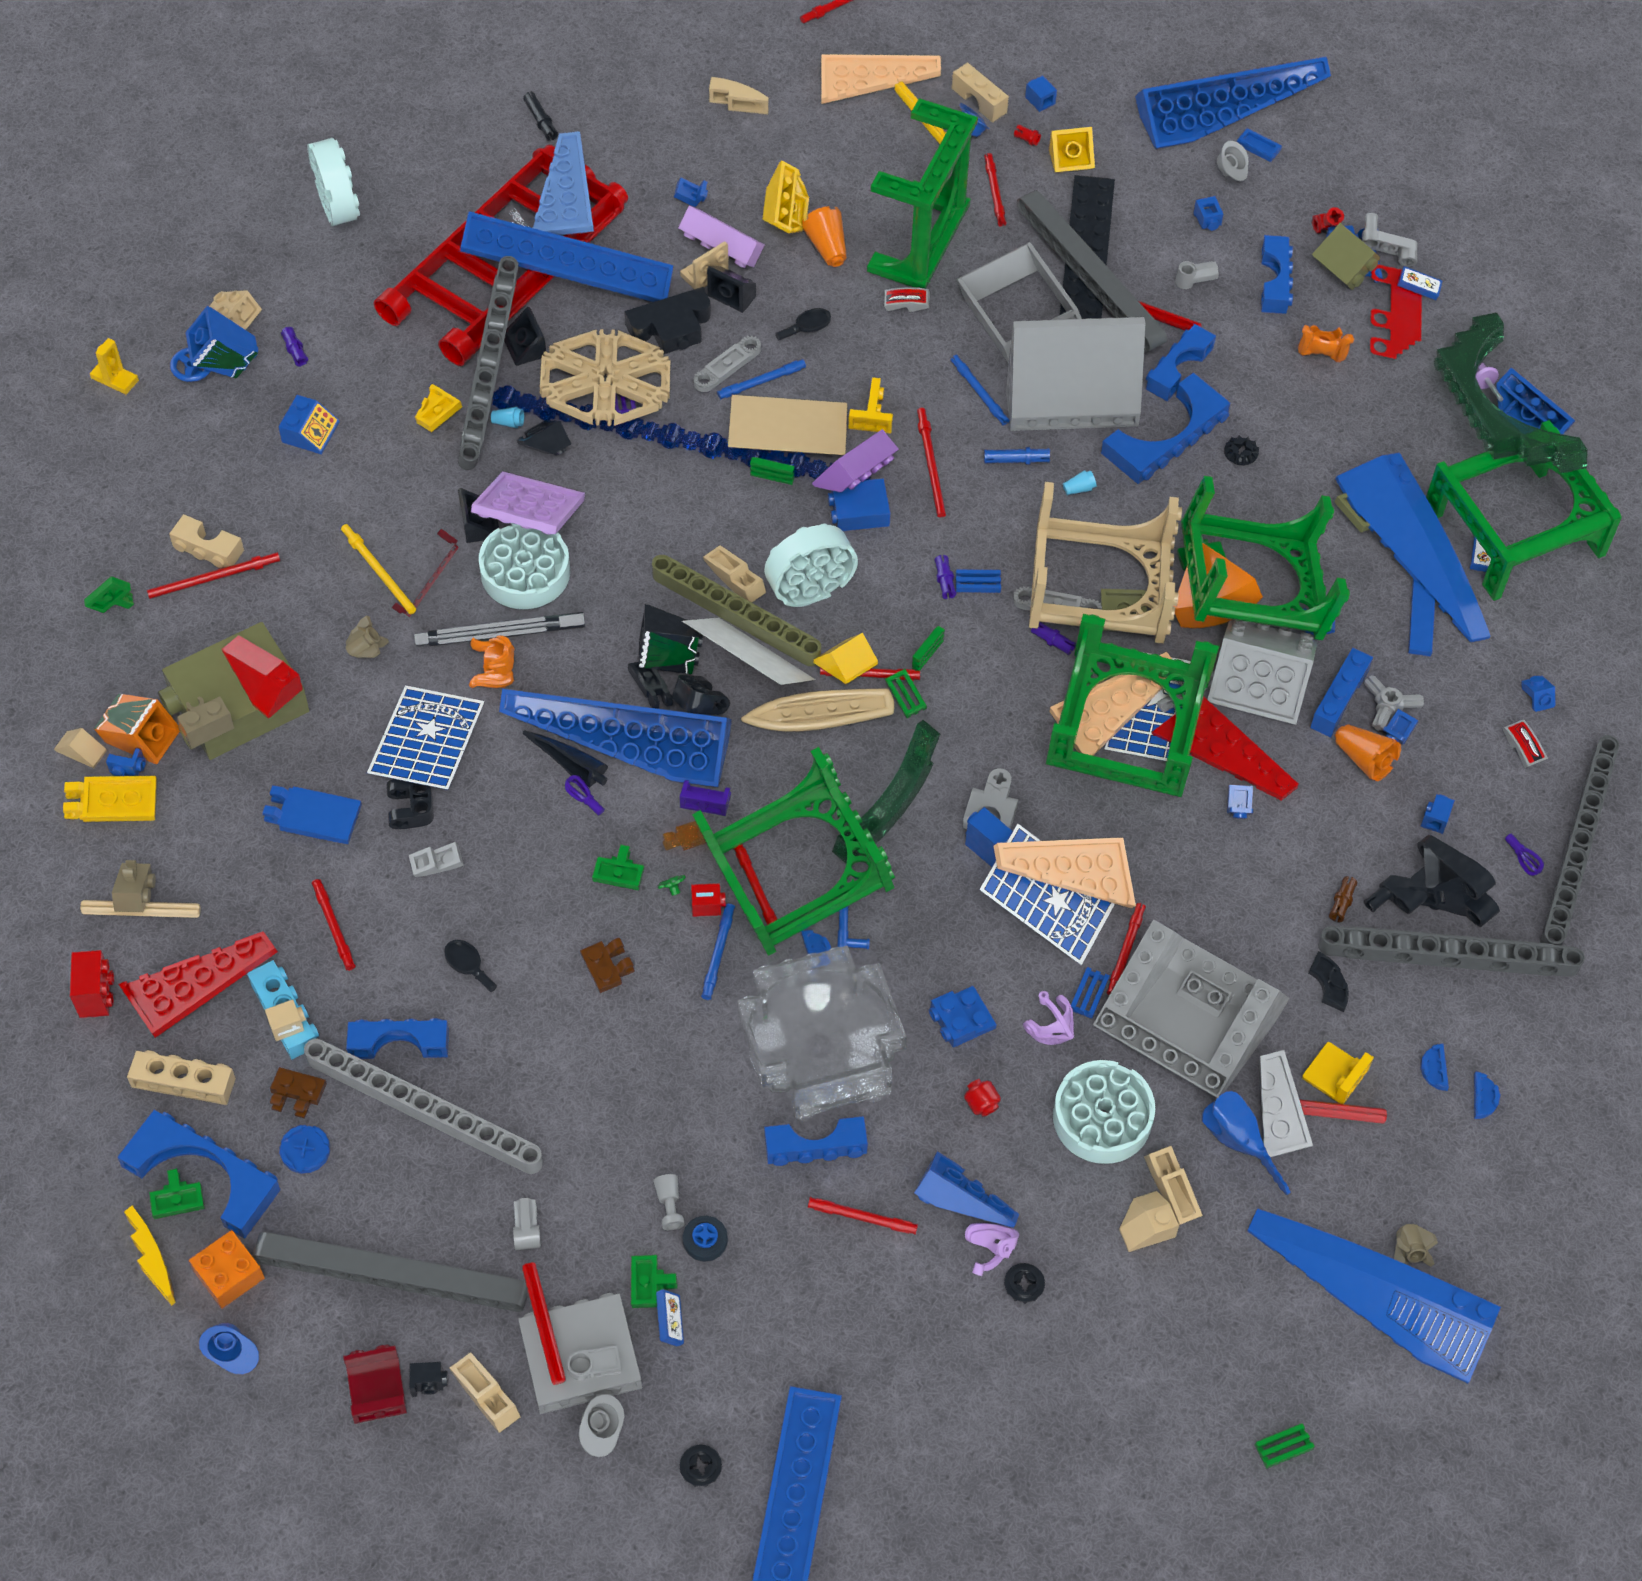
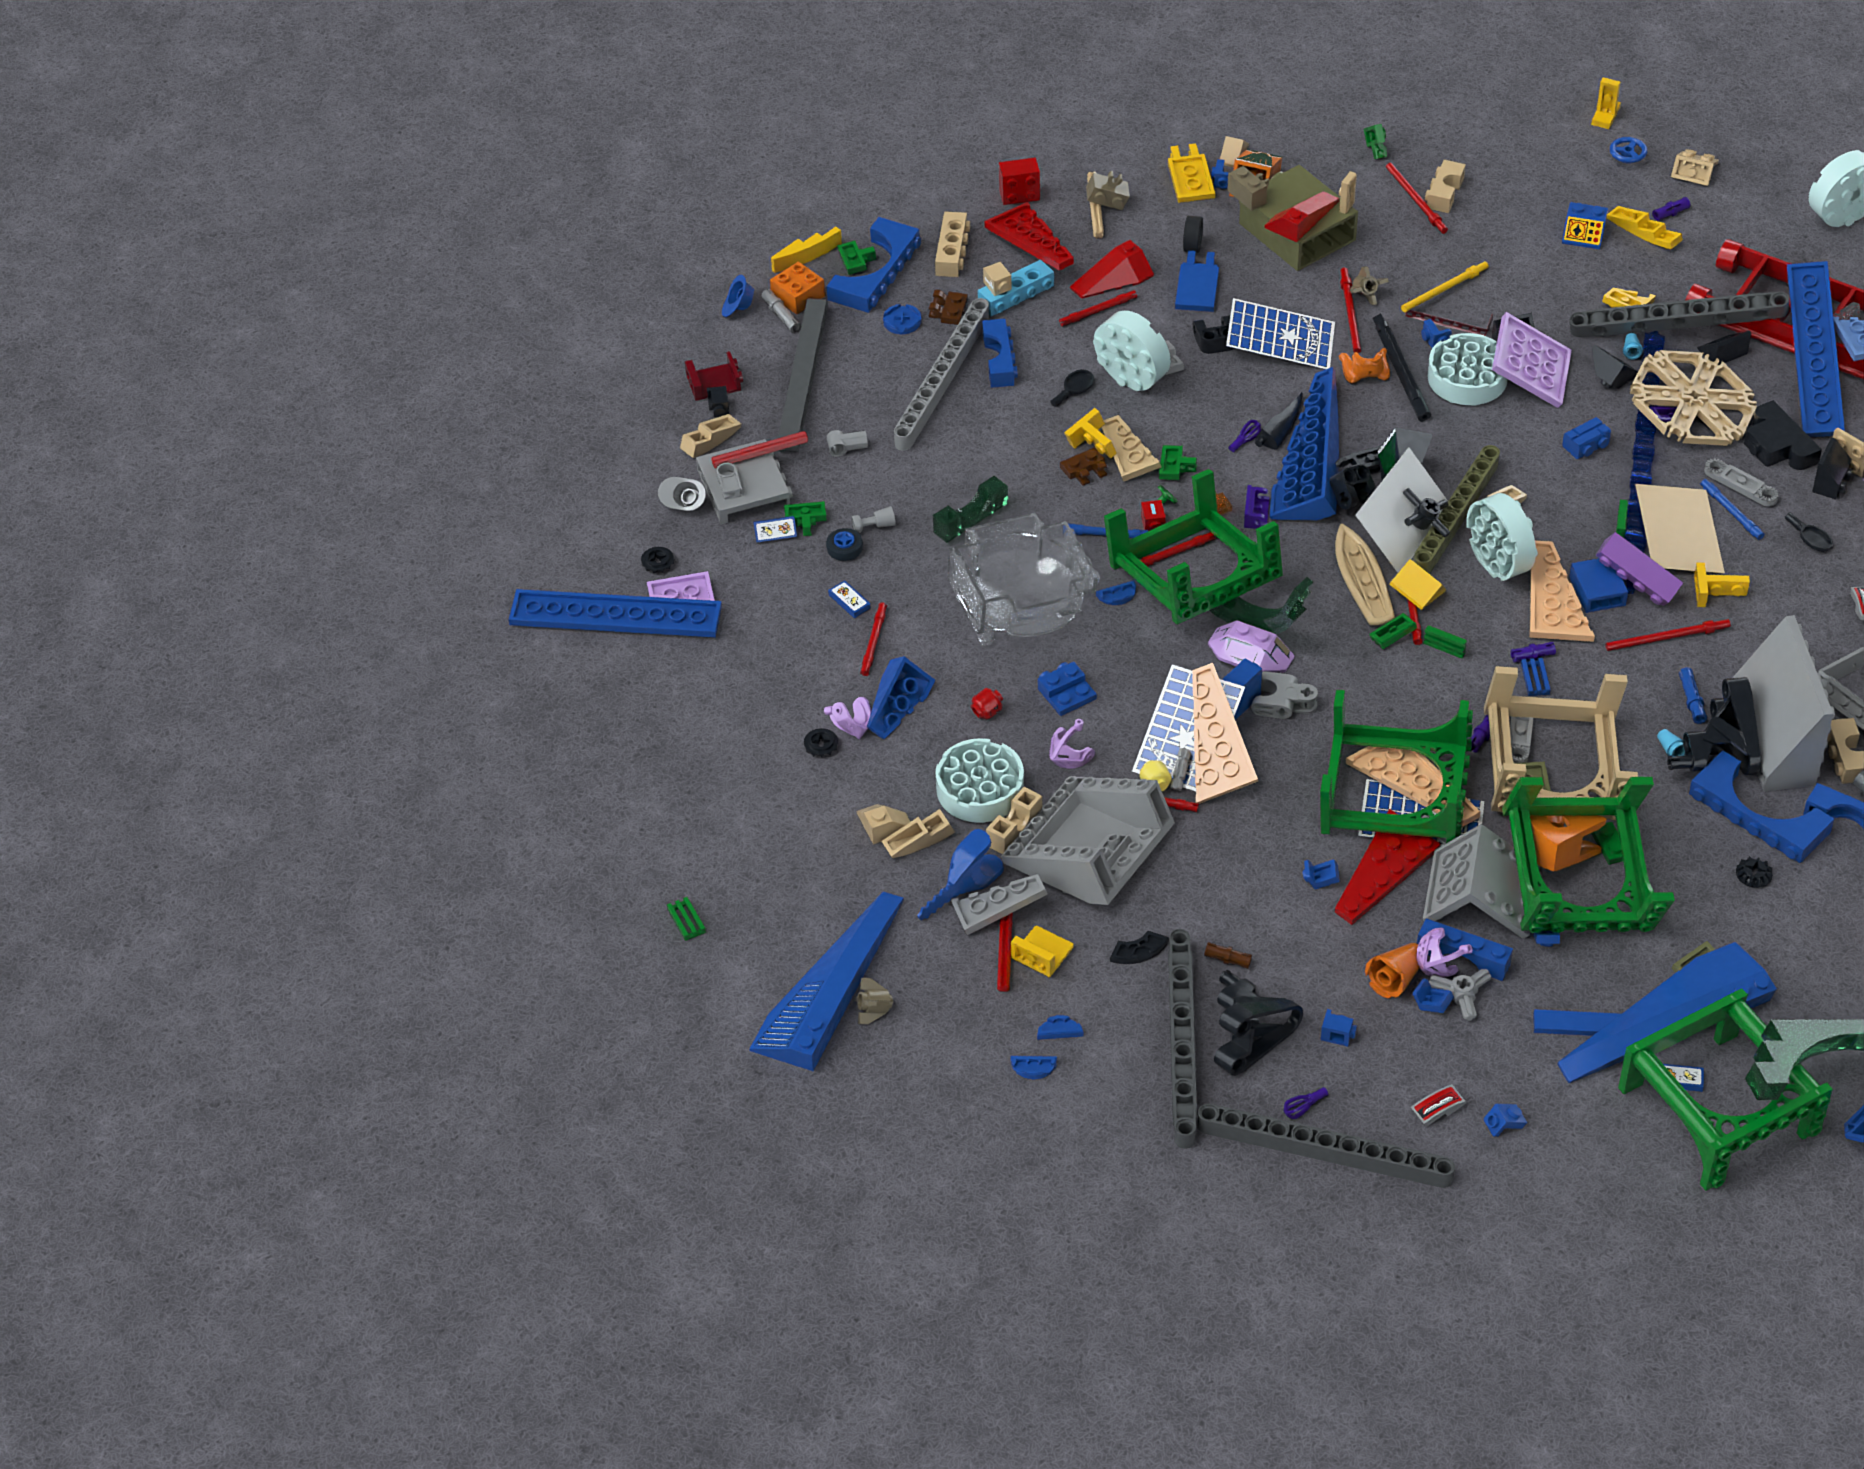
camera: 90 degrees right, 10 degrees down
blue slope [186,306,258,378] -> none
blue arch [764,1116,868,1166] -> none
blue piece [837,906,870,956] -> none
blue tile [1071,967,1110,1019] -> none
none -> lavender wing [647,571,715,601]
none -> light grey pin [761,289,801,333]
none -> tile [828,580,871,618]
none -> clear green arch [933,476,1008,543]
none -> tan arch [986,787,1042,854]
none -> yellow bracket [1064,408,1117,458]
none -> red wedge [1070,240,1154,299]
none -> light aqua brick [1093,310,1171,391]
none -> tan wing [1101,415,1161,482]
none -> light yellow head [1139,760,1172,791]
none -> light grey axle [1170,748,1191,791]
none -> black tyre [1183,215,1203,253]
none -> lavender wedge [1208,621,1294,673]
none -> tan plate [1339,171,1357,214]
none -> red bar [1340,268,1361,353]
none -> black bar [1403,488,1450,538]
none -> lavender helmet [1416,928,1472,977]
none -> blue bracket [1421,319,1452,348]
none -> light nougat wing [1530,540,1595,642]
none -> blue brick [1562,417,1611,459]
none -> yellow slope [1607,206,1683,249]
none -> black connector [1667,677,1761,775]

